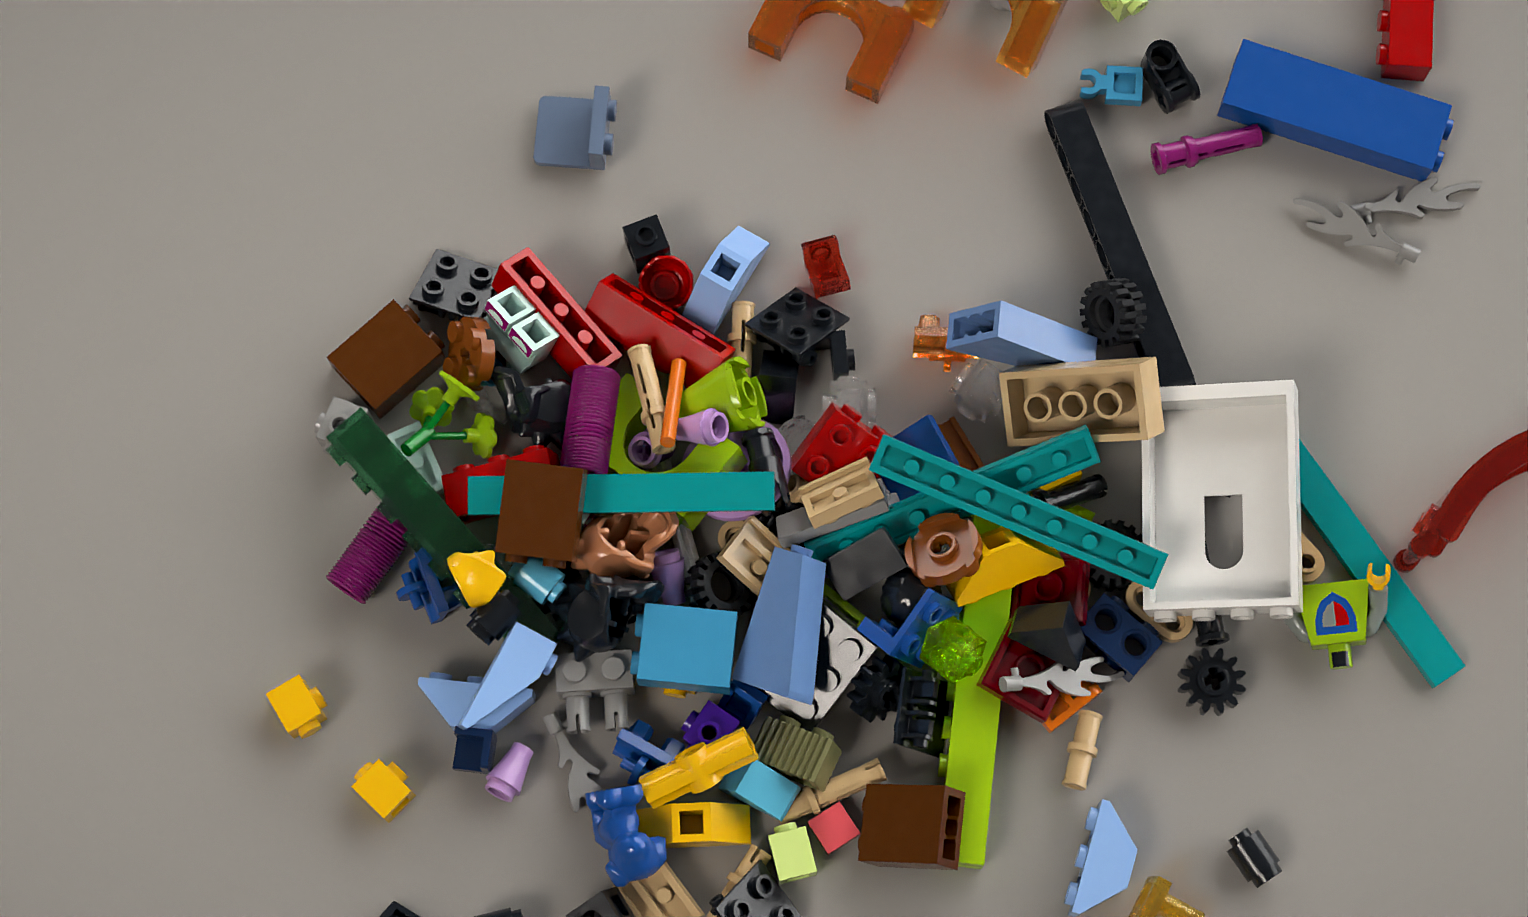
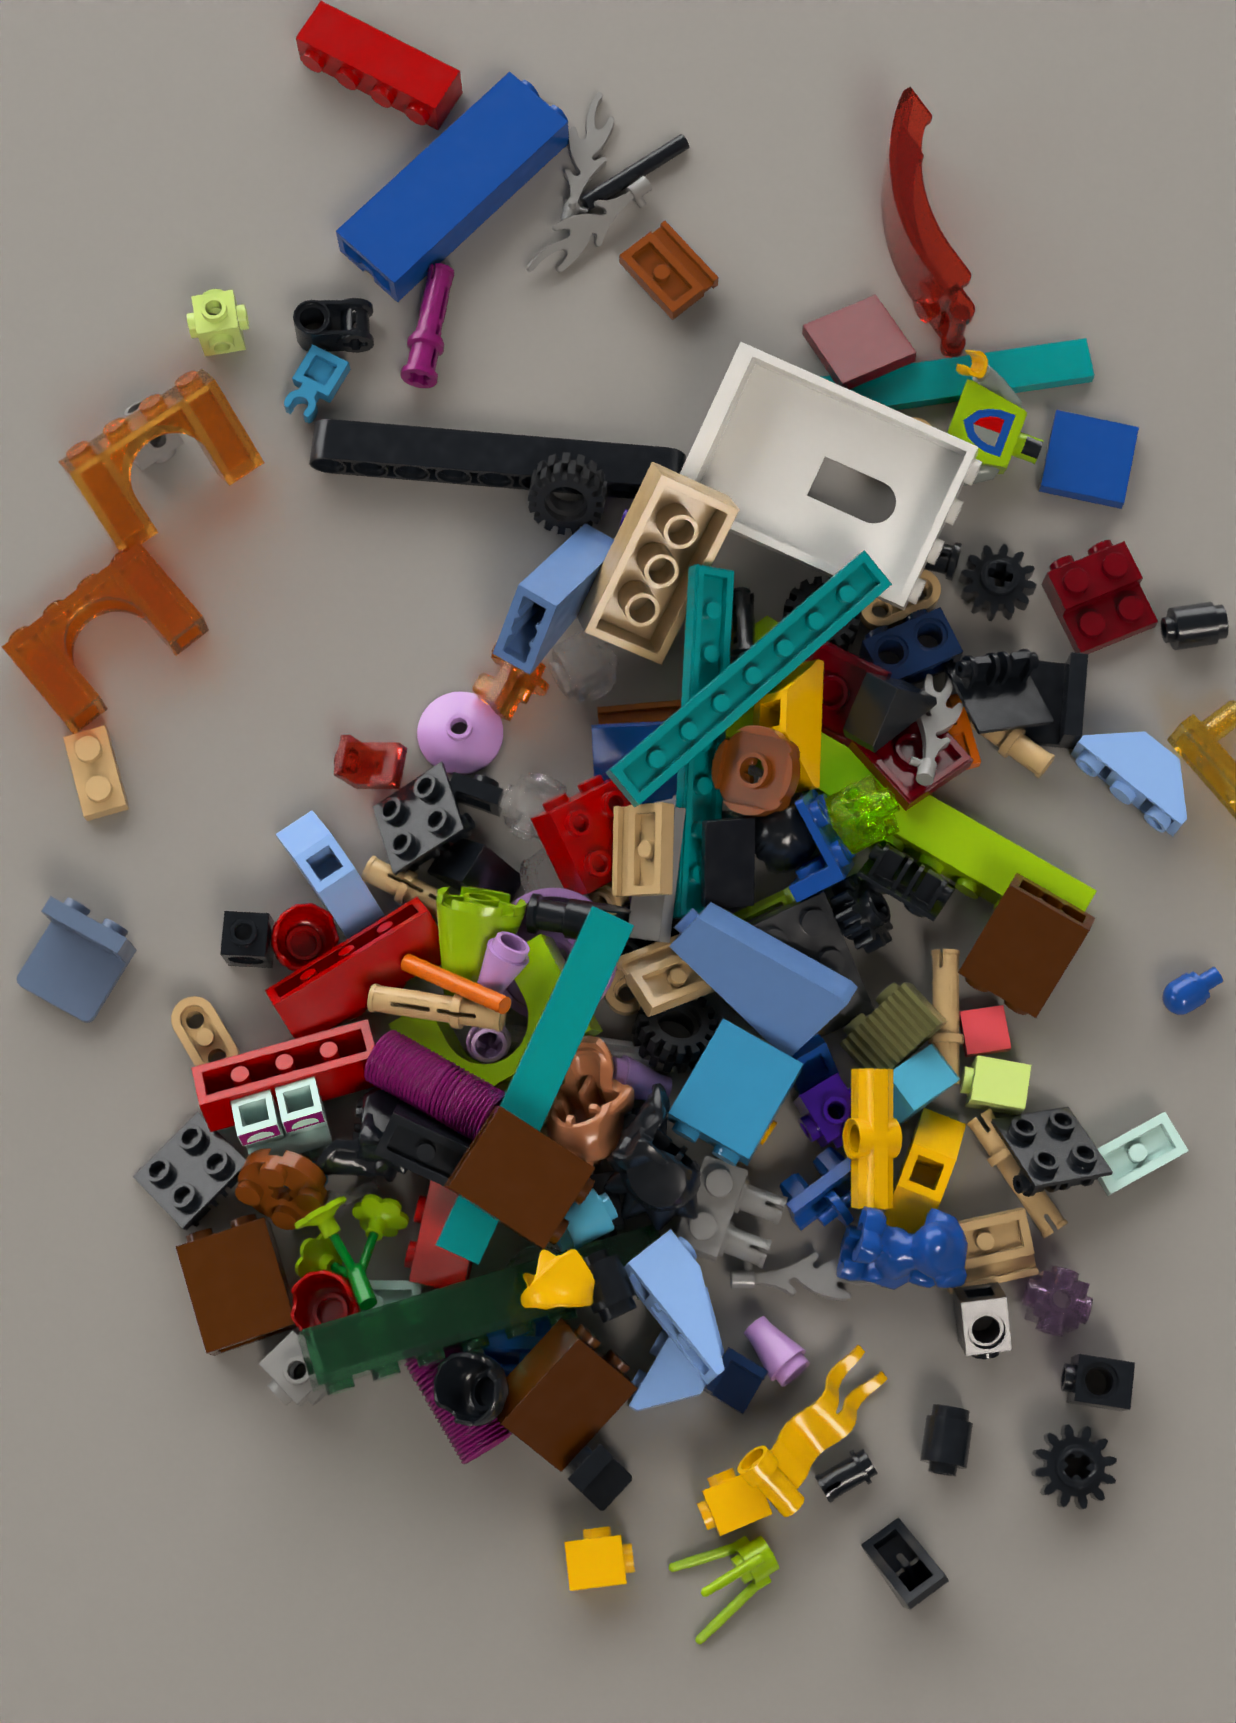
camera: 65 degrees left, 0 degrees up
none -> tan plate [63,725,129,821]
none -> tan plate [171,996,240,1066]
none -> red hair [290,1270,361,1344]
none -> black panel [374,1100,472,1186]
none -> lavender dish [417,692,504,775]
none -> black hair [433,1352,509,1427]
none -> reddish brown brick [496,1318,638,1472]
none -> black bracket [568,1444,632,1511]
none -> black bar [580,134,689,211]
none -> dark orange plate [619,221,719,320]
none -> lime plant [668,1535,780,1644]
none -> yellow flag [737,1345,888,1517]
none -> tile [802,294,916,390]
none -> black pin [815,1449,878,1503]
none -> black hinge [944,648,1054,734]
none -> black panel [1024,652,1088,749]
none -> blue tile [1039,410,1139,509]
none -> dark red plate [1041,540,1158,654]

